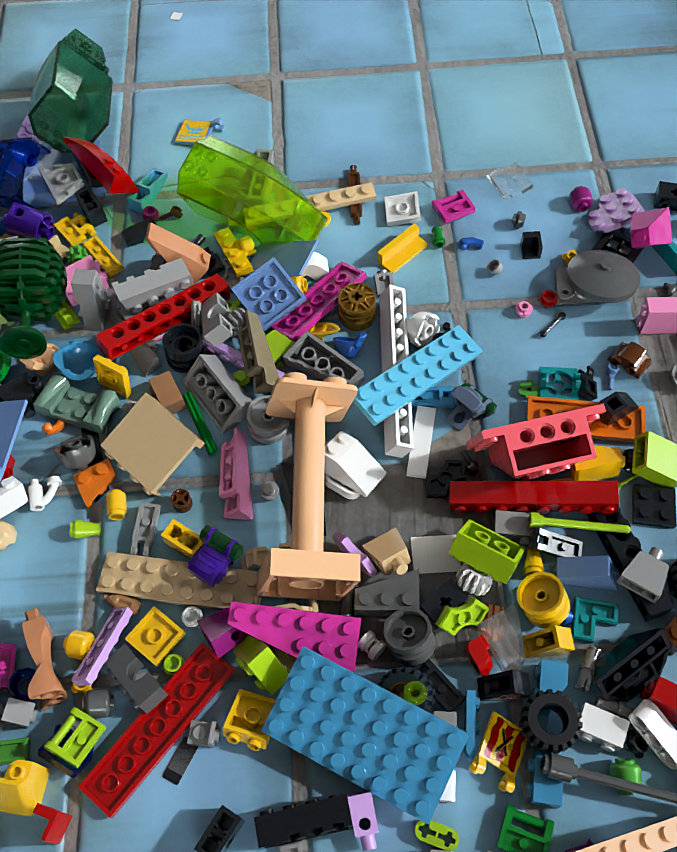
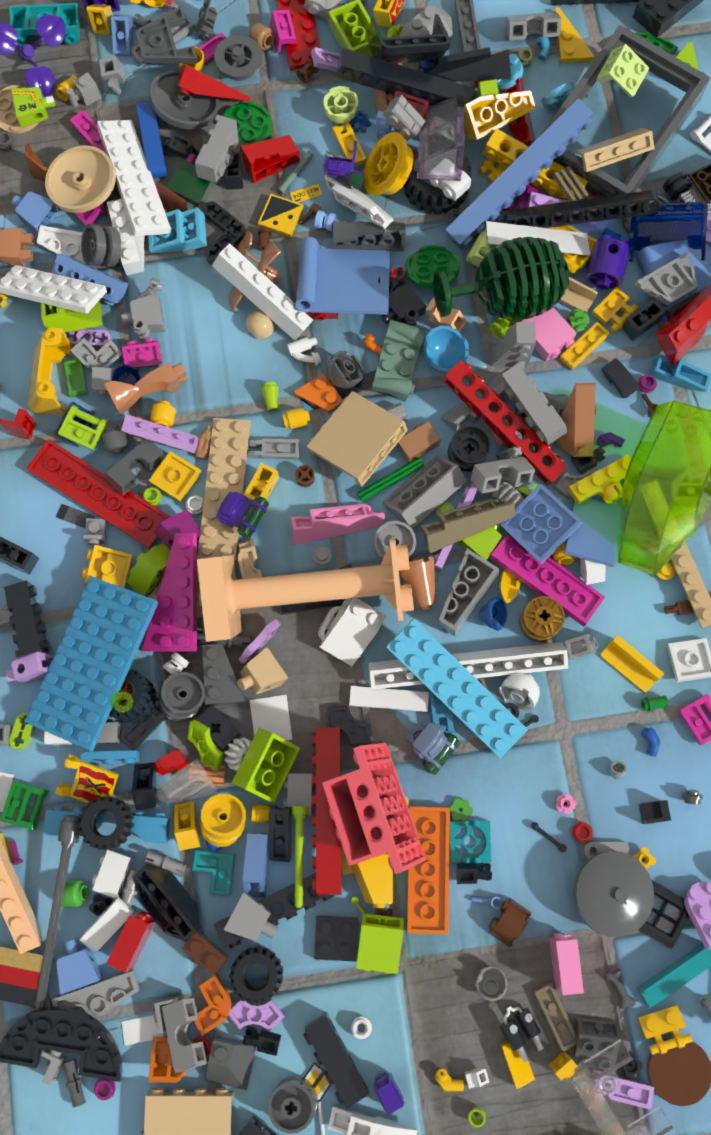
camera: 80 degrees right, 15 degrees up
yellow plate [93,354,132,399] -> none
black slope [598,392,639,427] -> none
dark pink slope [630,207,672,249] -> none

